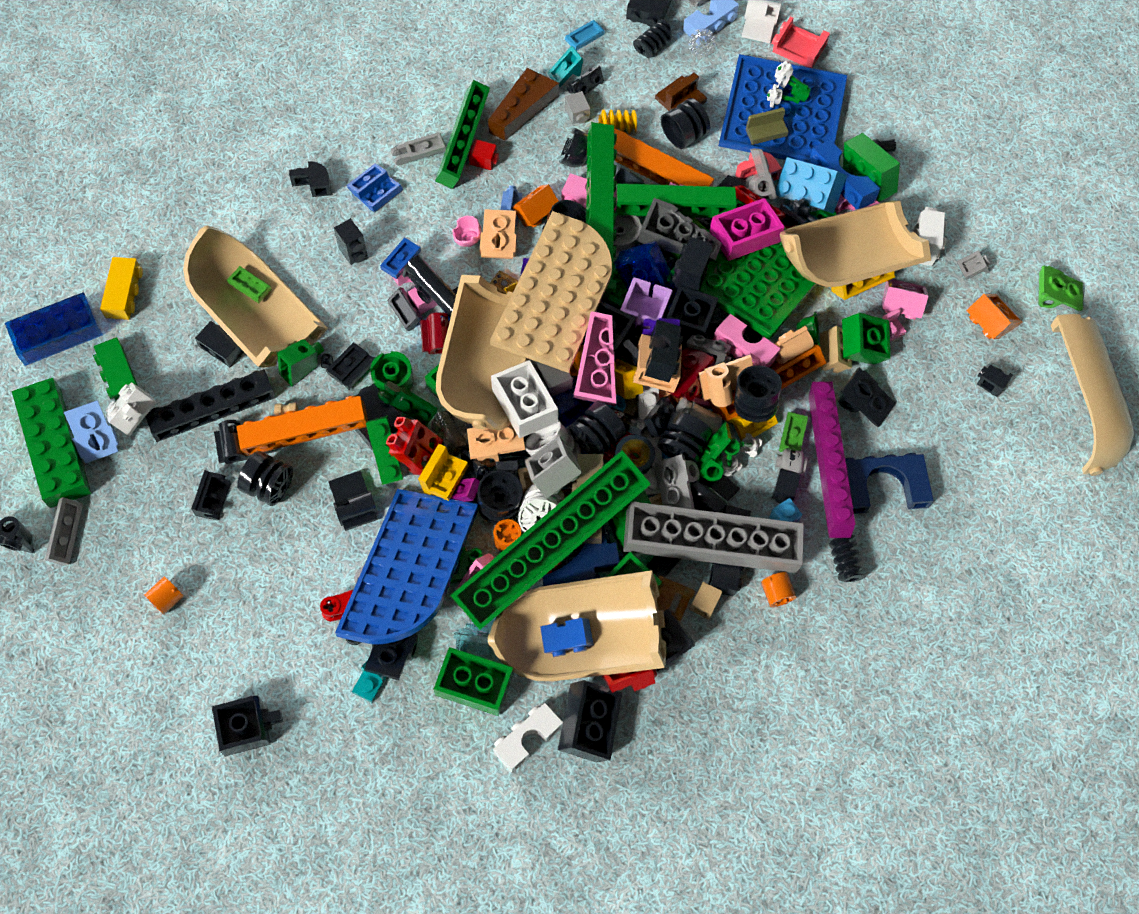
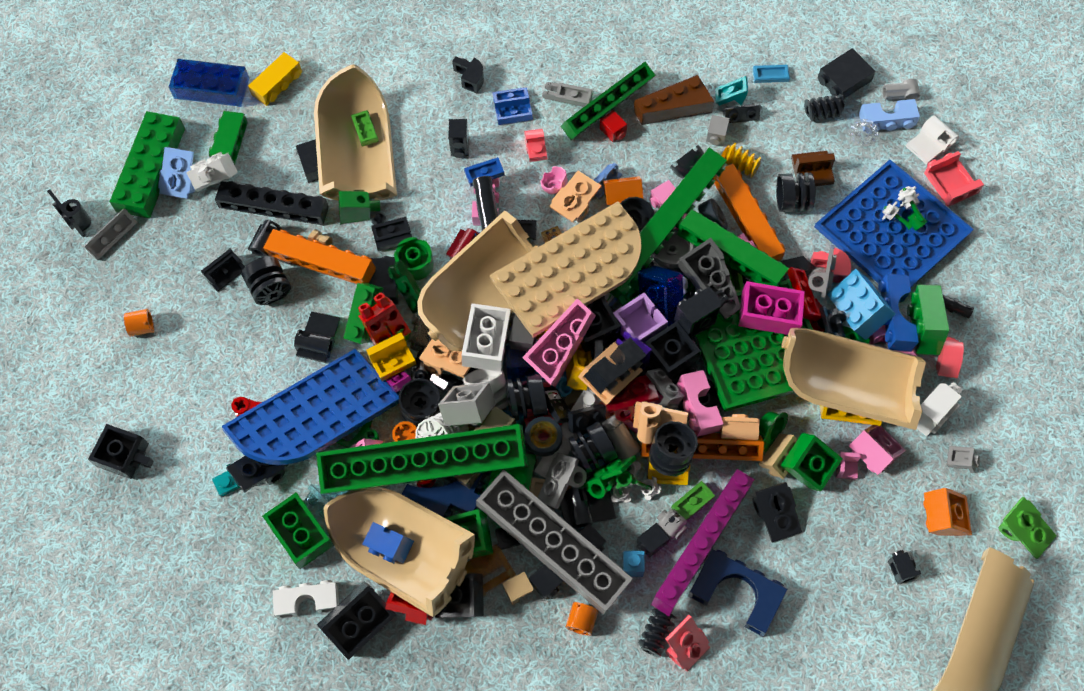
camera: 40 degrees right, 0 degrees up
tile [387,287,423,331] -> none
olive panel [746,108,788,145] -> none
none -> coral brick [524,129,547,162]
none -> coral piece [665,615,710,671]
none -> coral brick [936,337,964,379]

